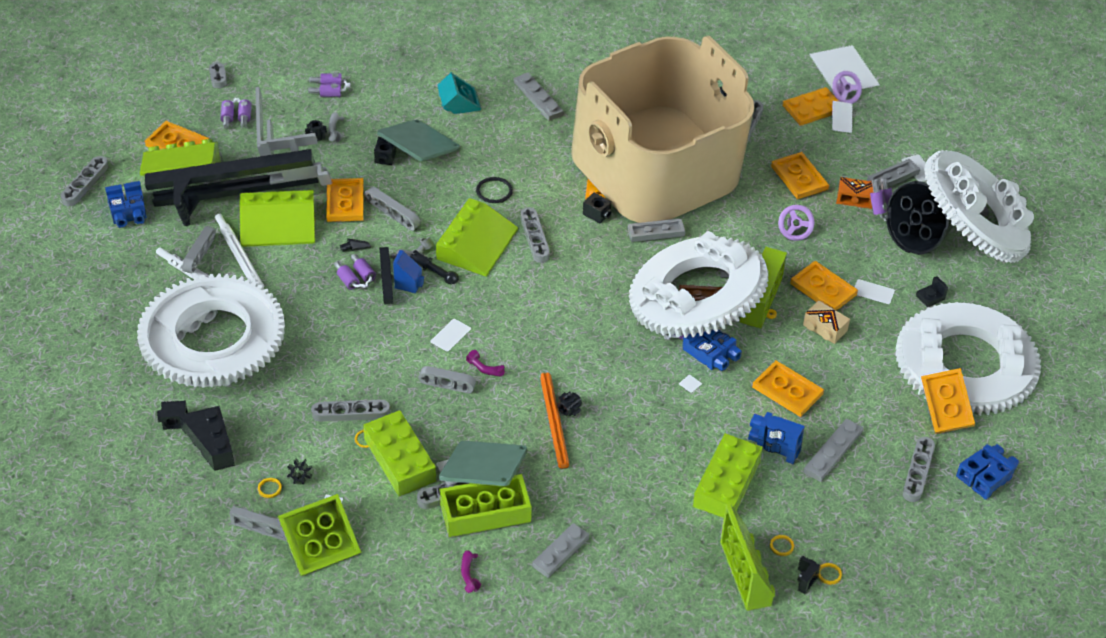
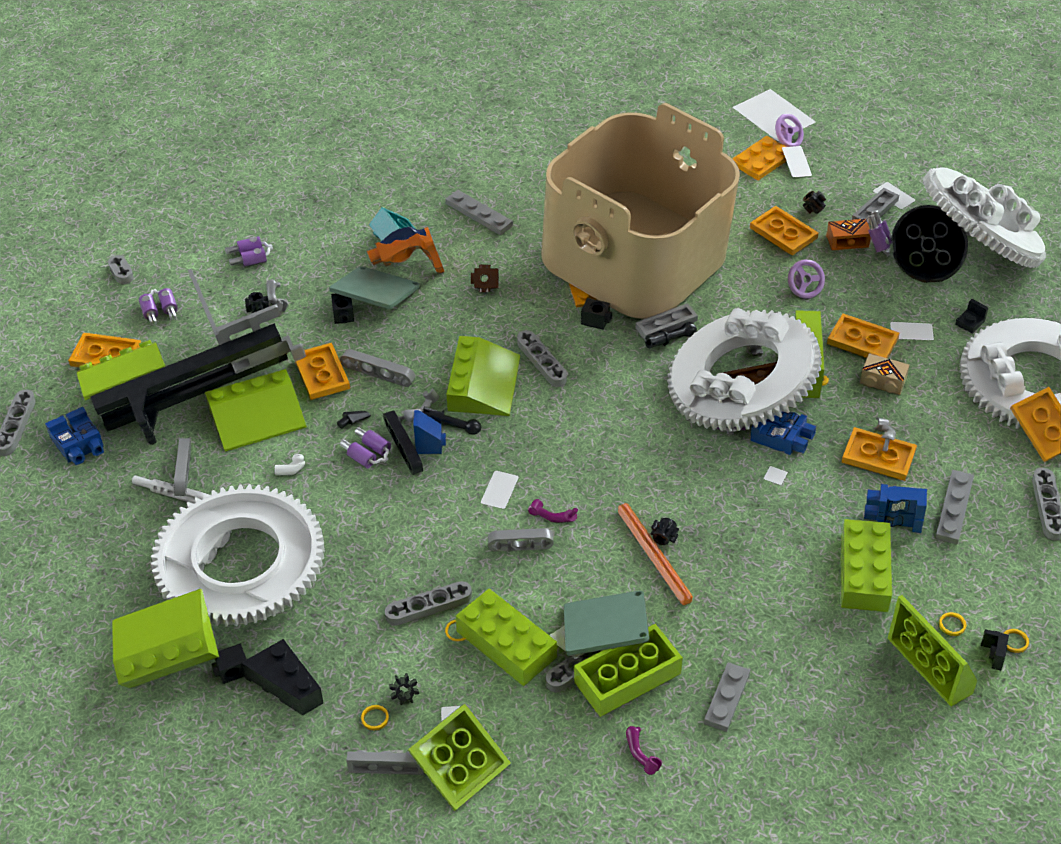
camera: 15 degrees left, 0 degrees up
white axle [215,214,264,290] -> none
black piece [476,177,513,203] -> none
none -> lime slope [112,589,219,688]
none -> white arm [275,454,305,476]
none -> orange hips [367,227,445,273]
none -> reddish brown brick [471,264,499,292]
none -> black pin [645,322,697,349]
none -> black gear [802,191,826,214]
none -> light grey piece [873,417,896,451]

